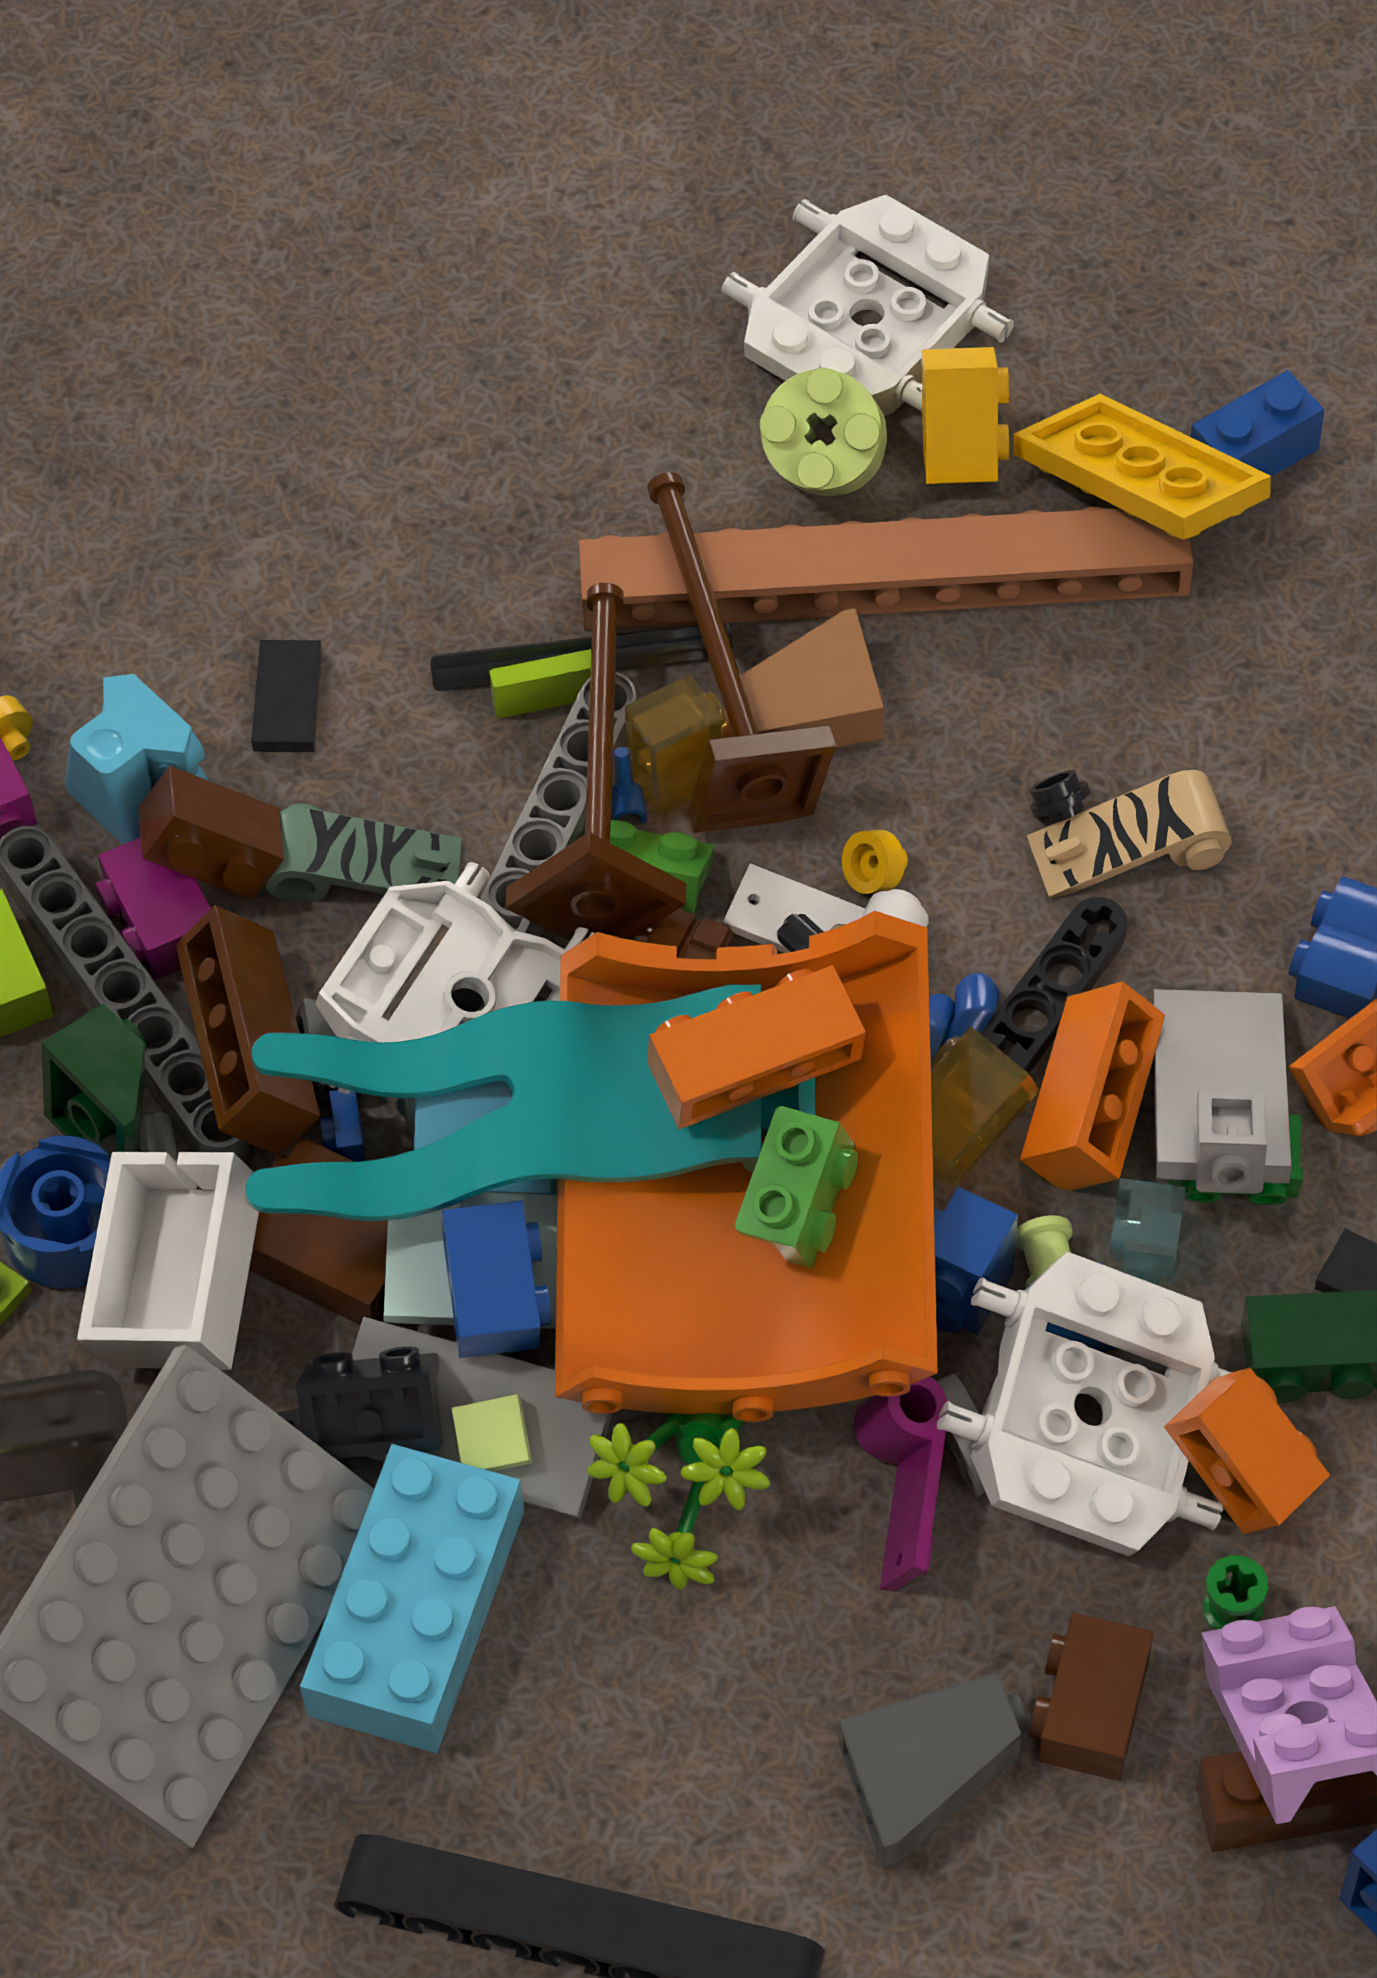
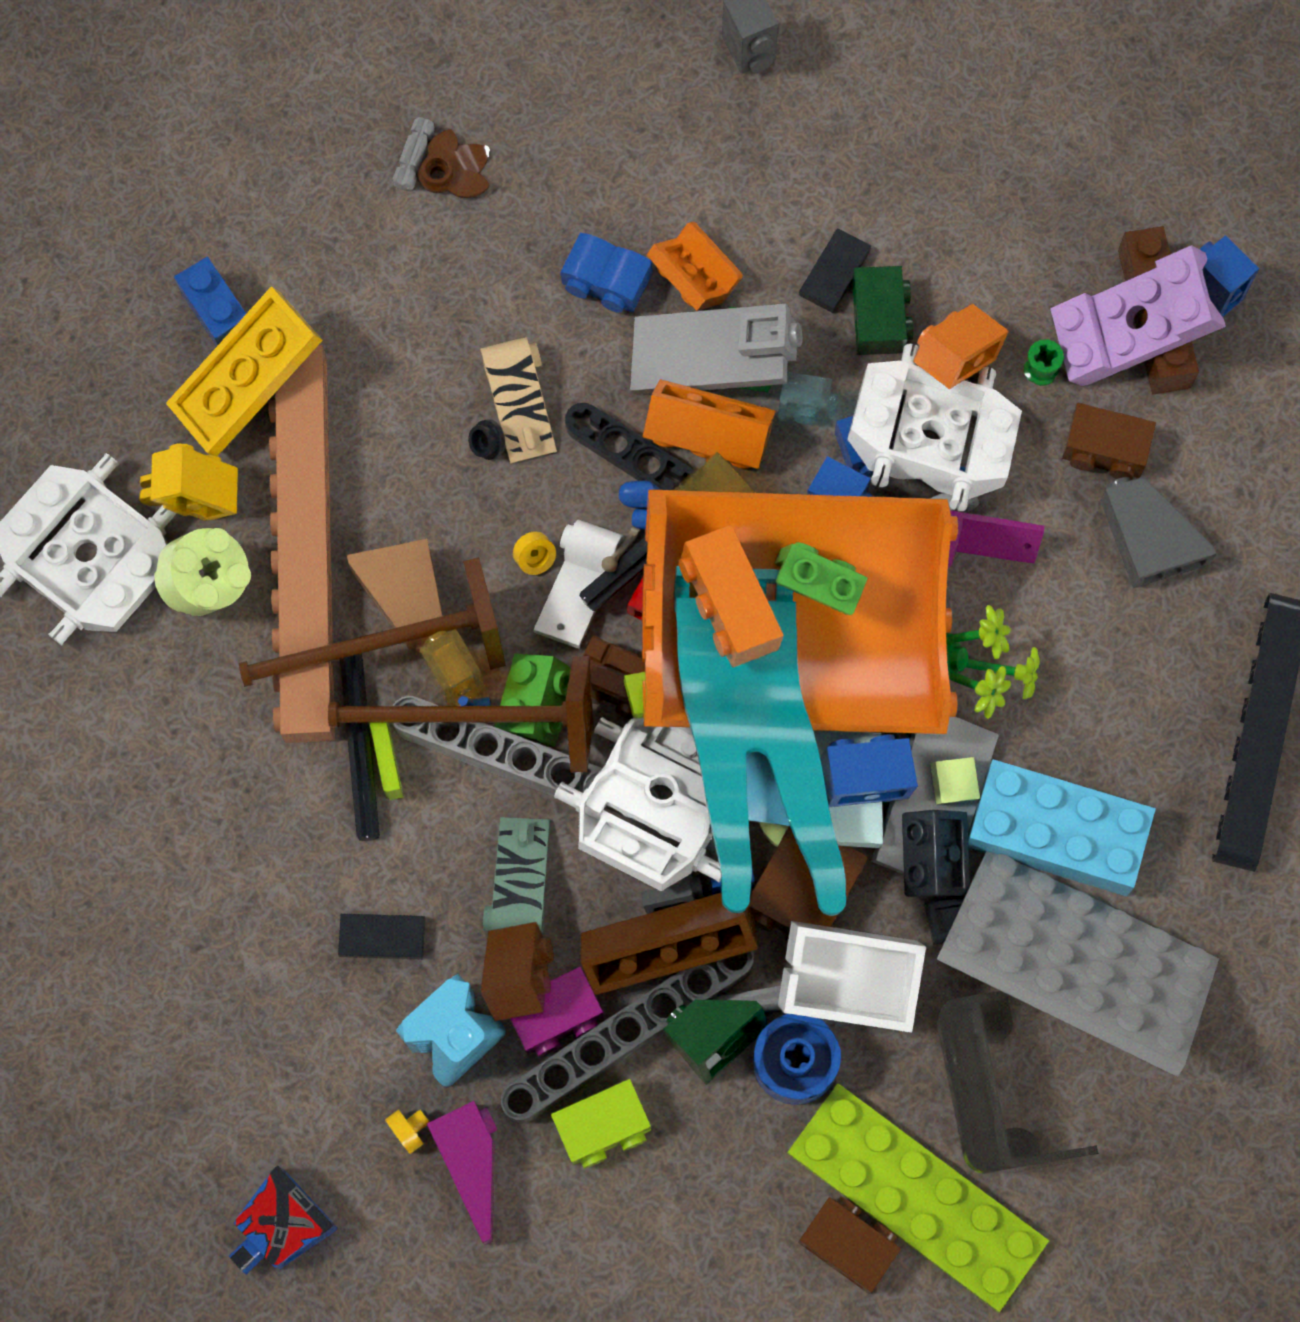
camera: 90 degrees left, 15 degrees up
yellowish green bush [1016,1215,1073,1288] -> none

